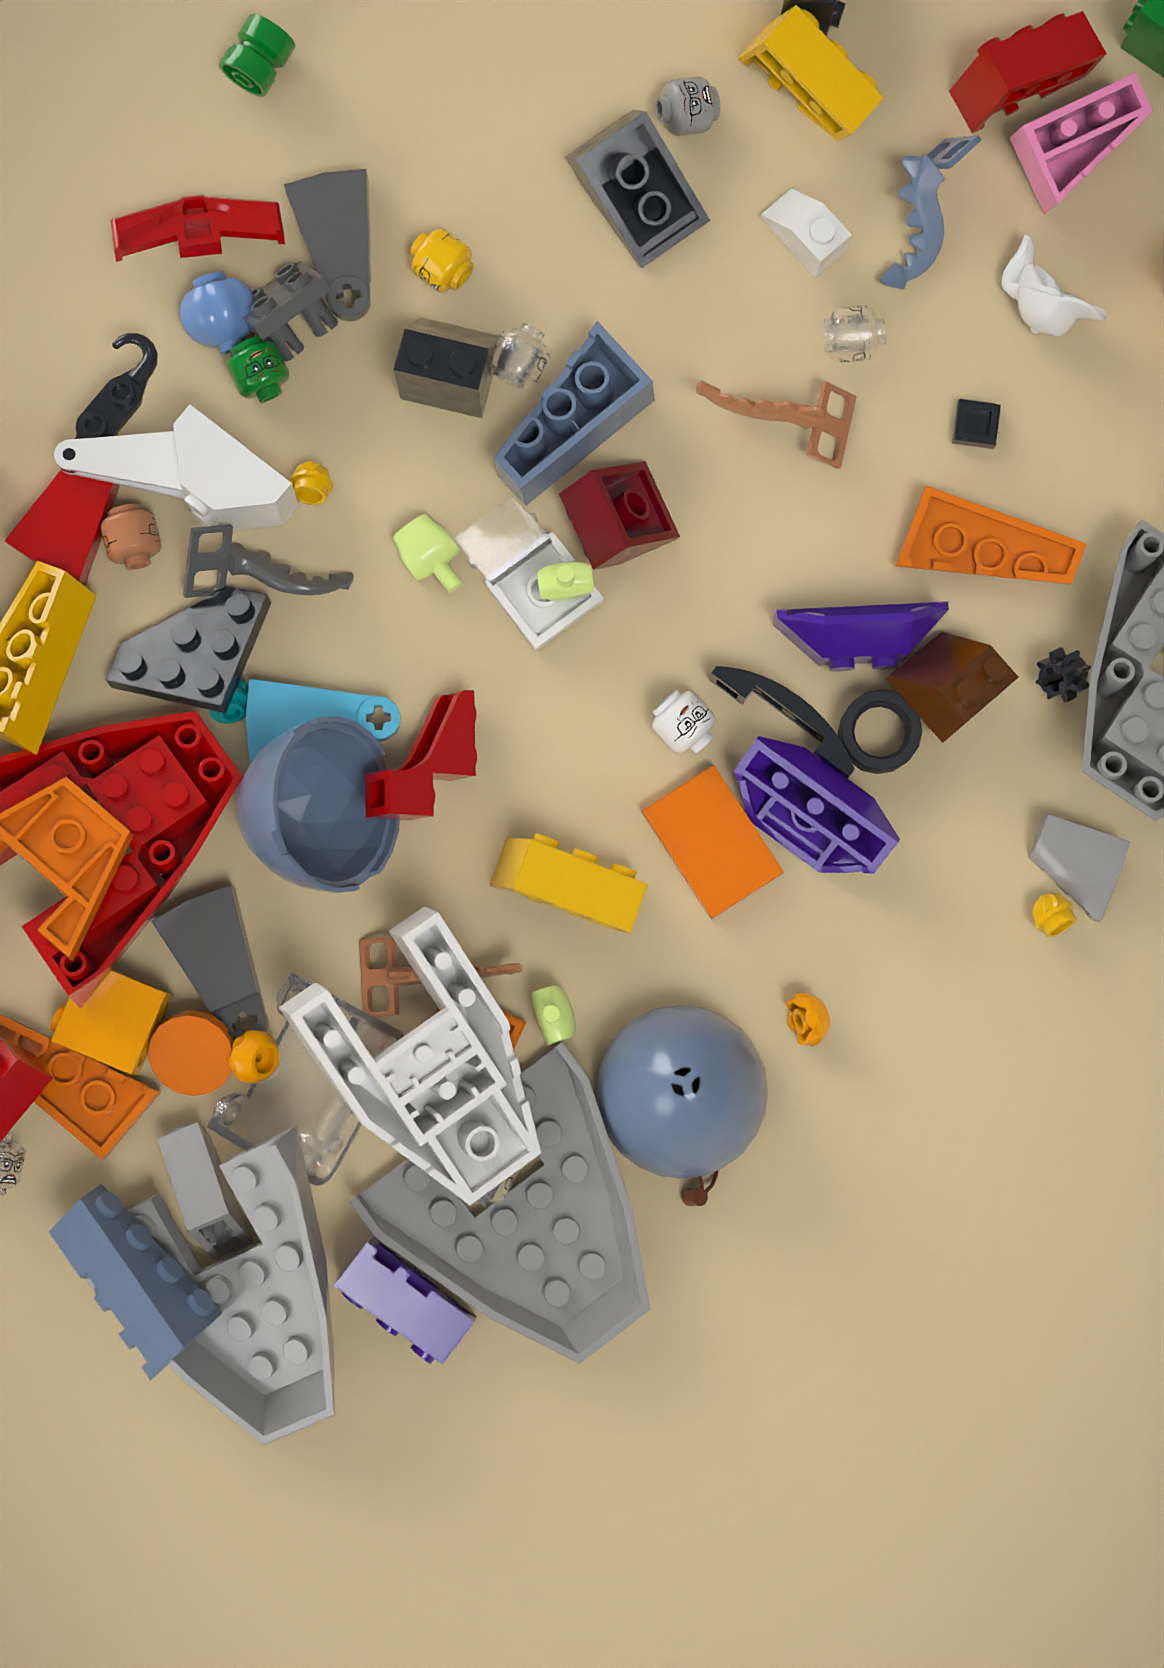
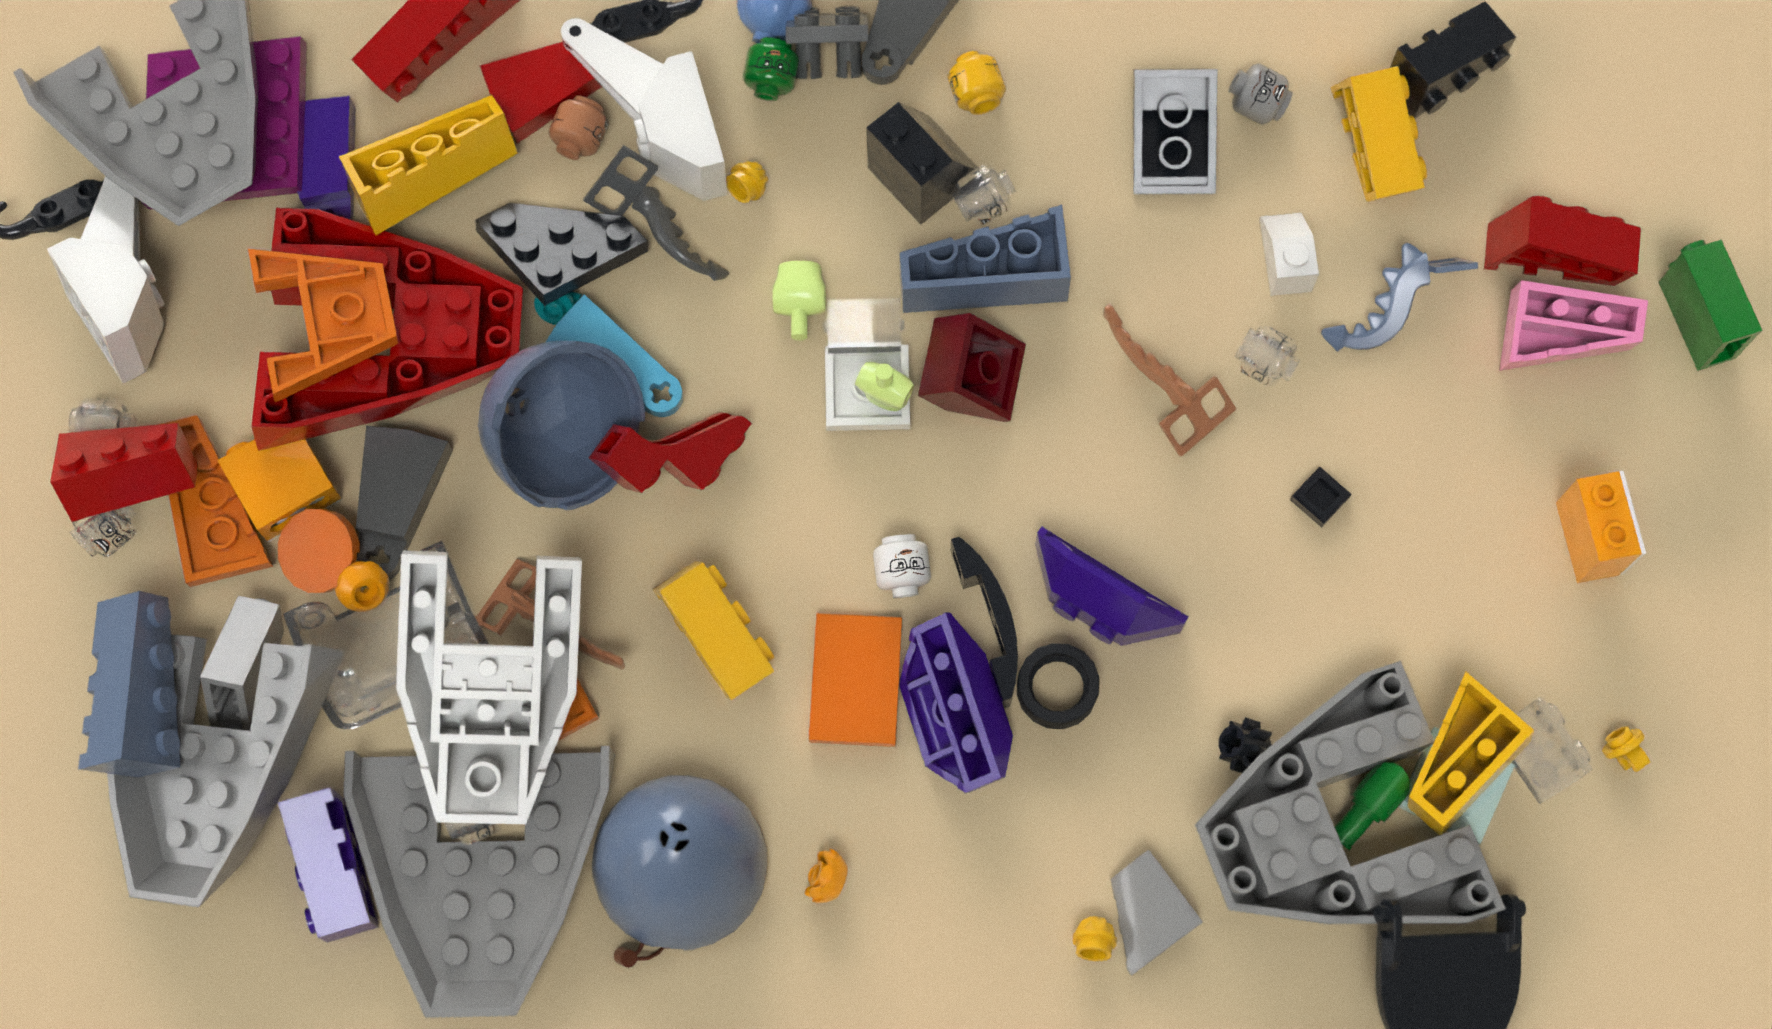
camera: 40 degrees right, 10 degrees down
yellowish green piece [531,985,576,1045] -> none
reddish brown slope [886,632,1019,743] -> none
orange wing [895,485,1087,585] -> none
white hair [1002,234,1106,337] -> none

